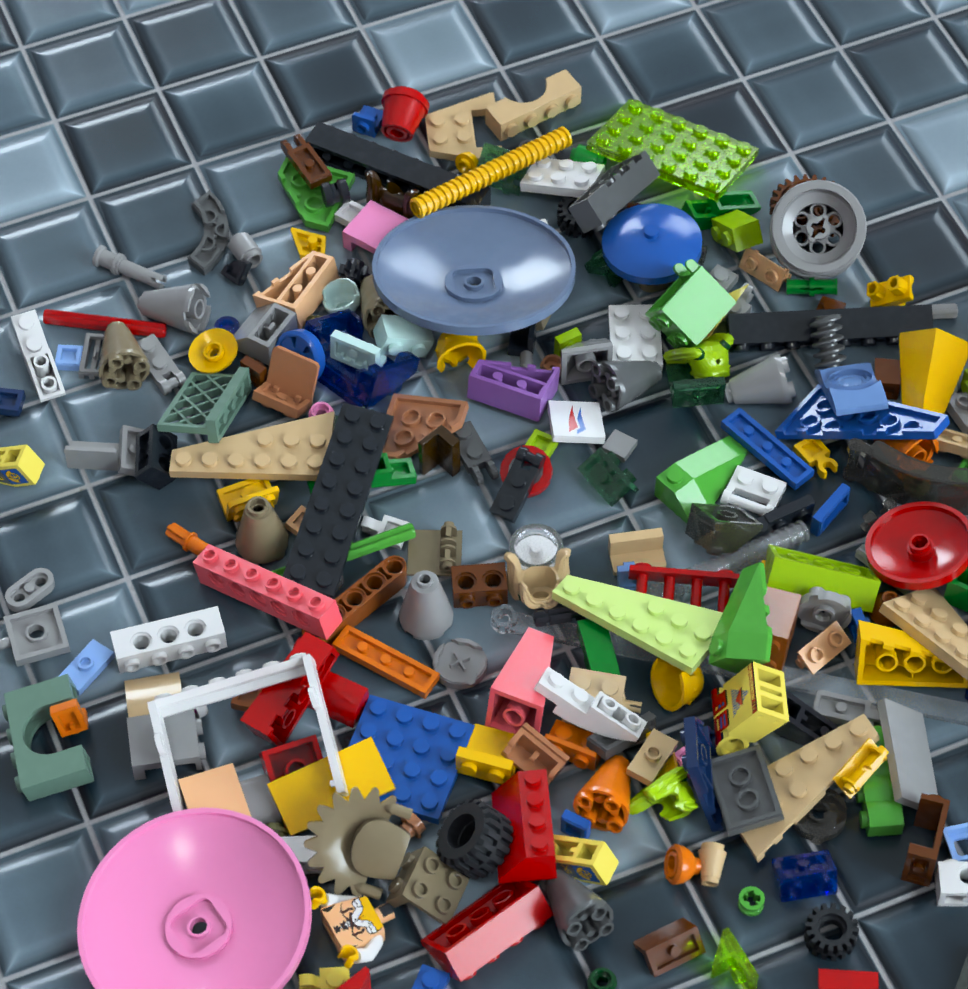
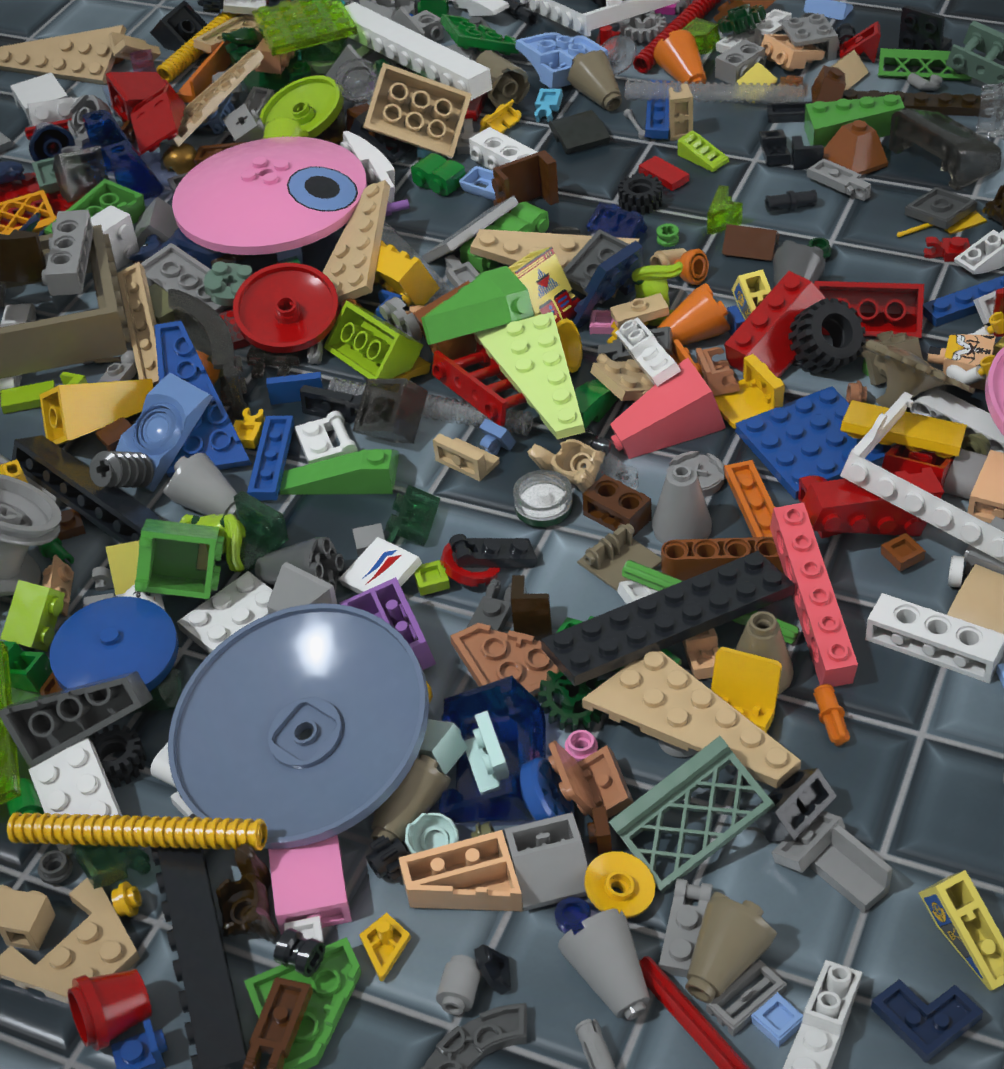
camera: 130 degrees left, 10 degrees down
yellow hinge [832,738,889,799] -> none

